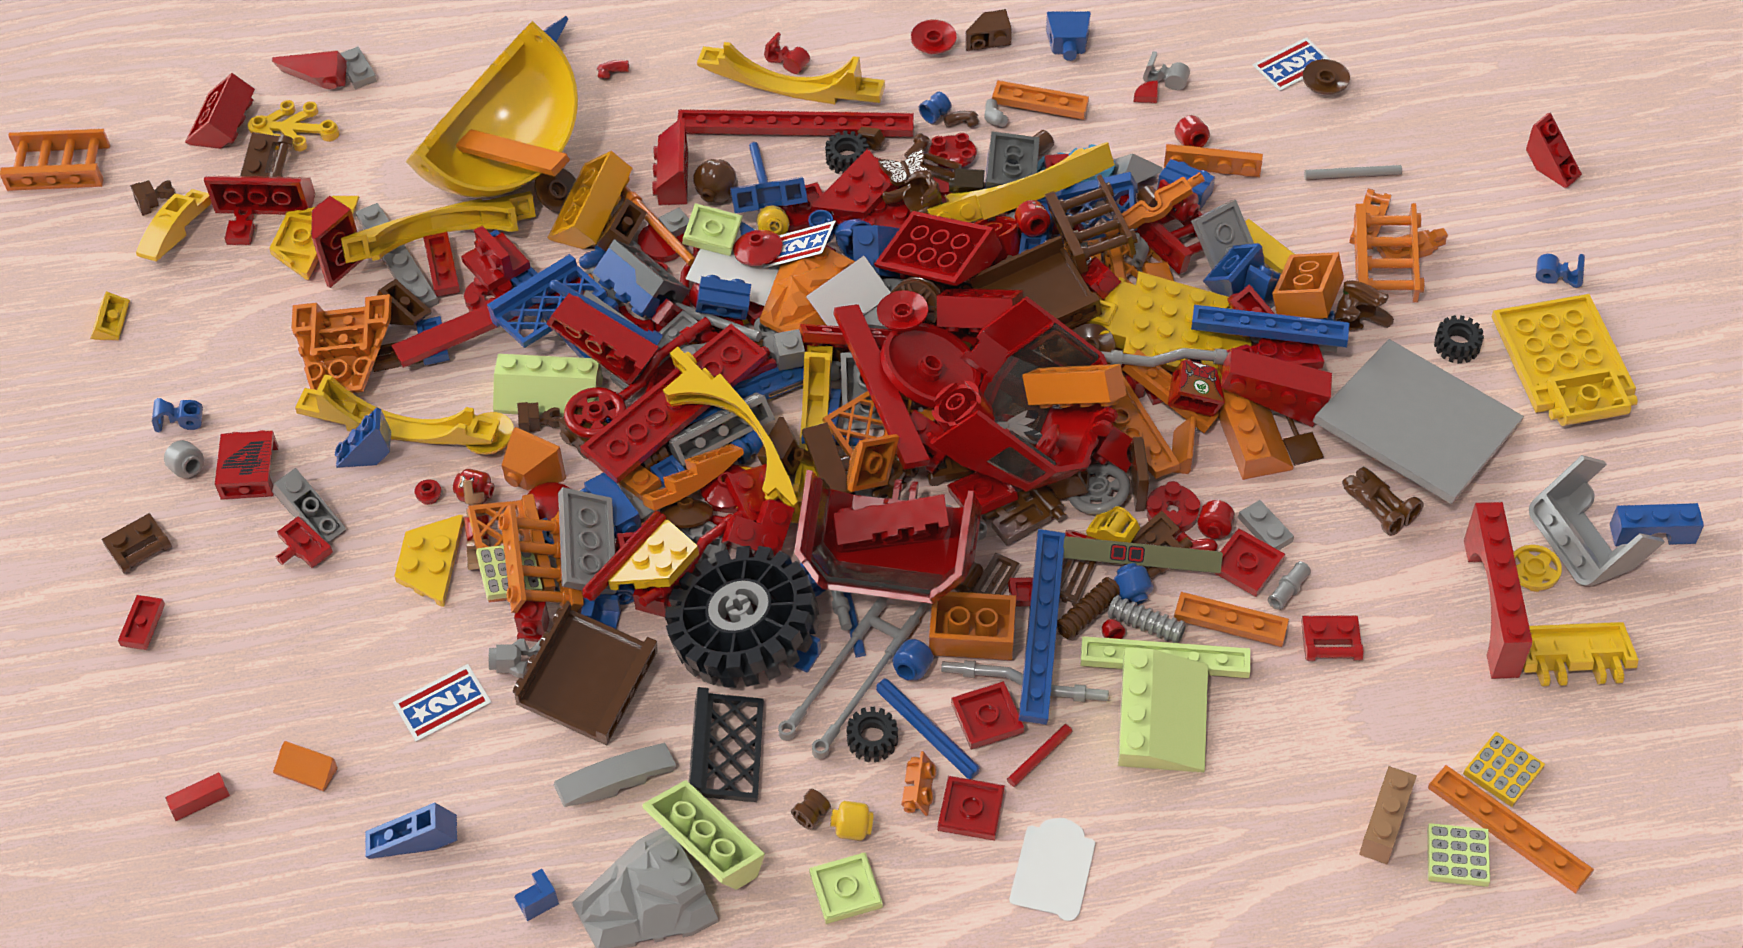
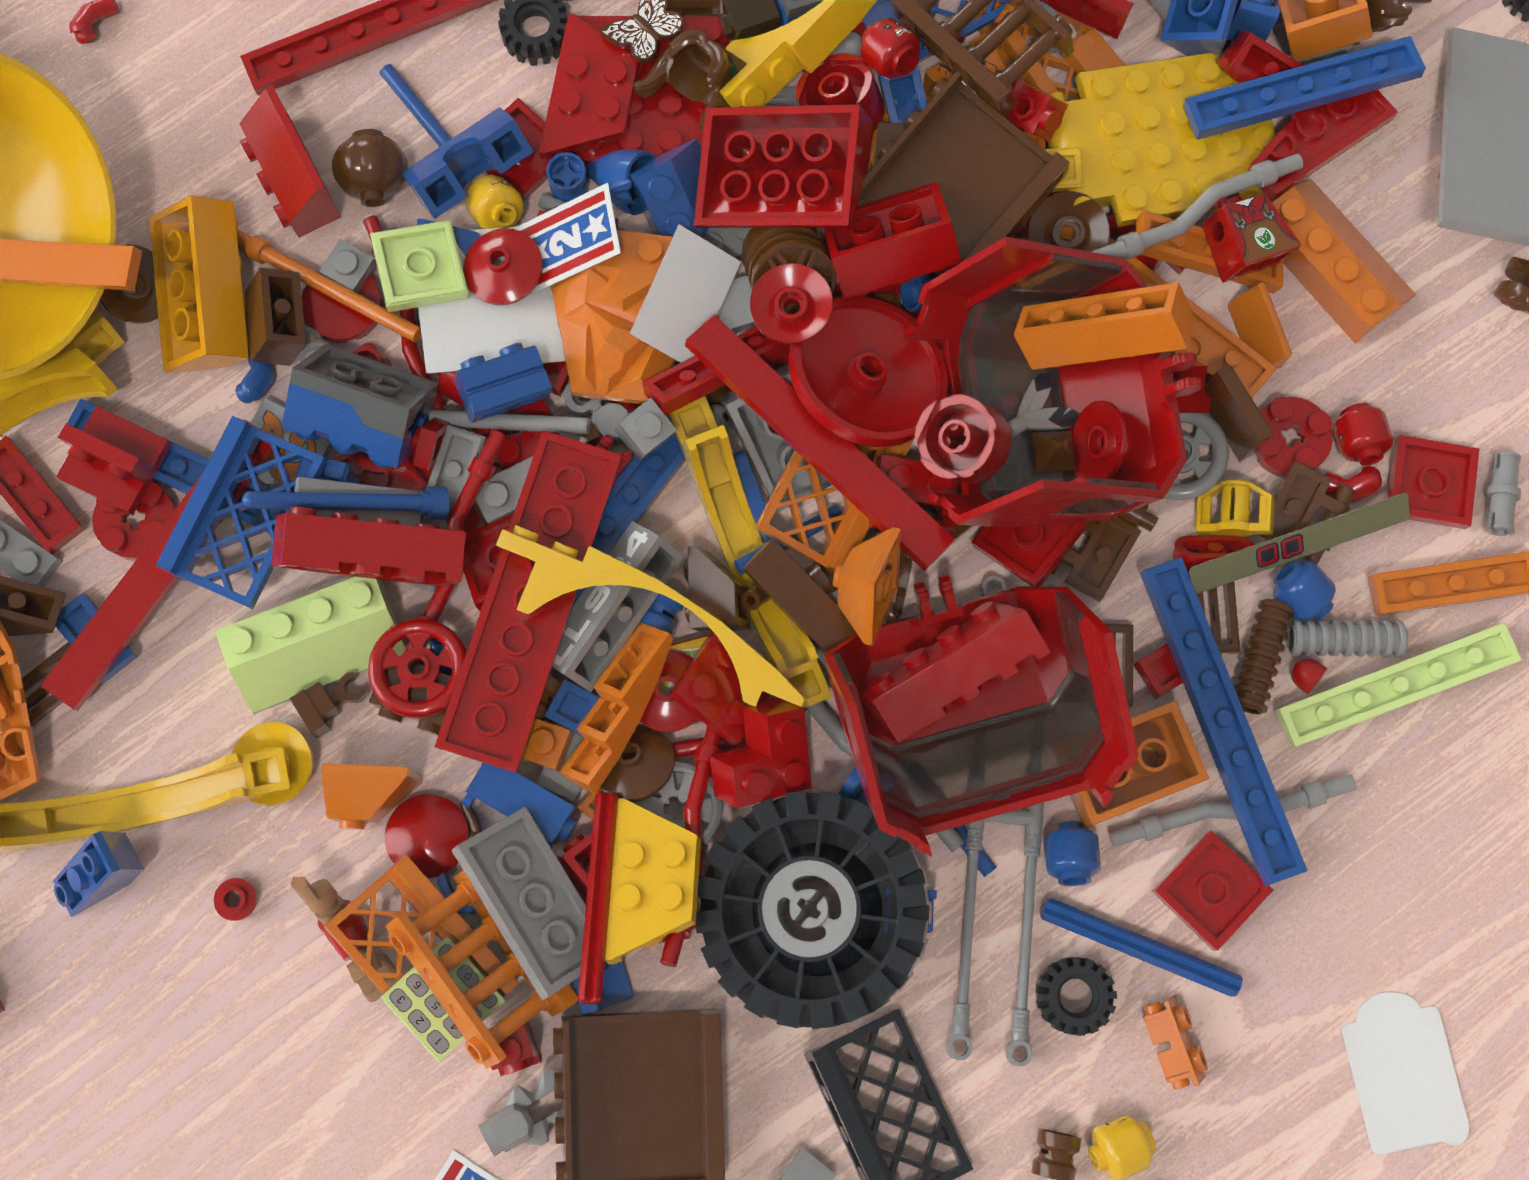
camera: 30 degrees left, 25 degrees up
light grey slope [272,468,346,543] -> none
red plate [275,516,333,568] -> none
yellow wing [394,515,464,607] -> none
red head [453,469,495,504] -> none
red tile [937,776,1005,841] -> none
red bar [1007,724,1073,787] -> none
yellowish green slope [1118,647,1208,773] -> none
red wedge [1221,348,1332,428] -> none
light grey plate [1238,500,1294,550] -> none
reddish brown piece [1283,416,1324,466] -> none

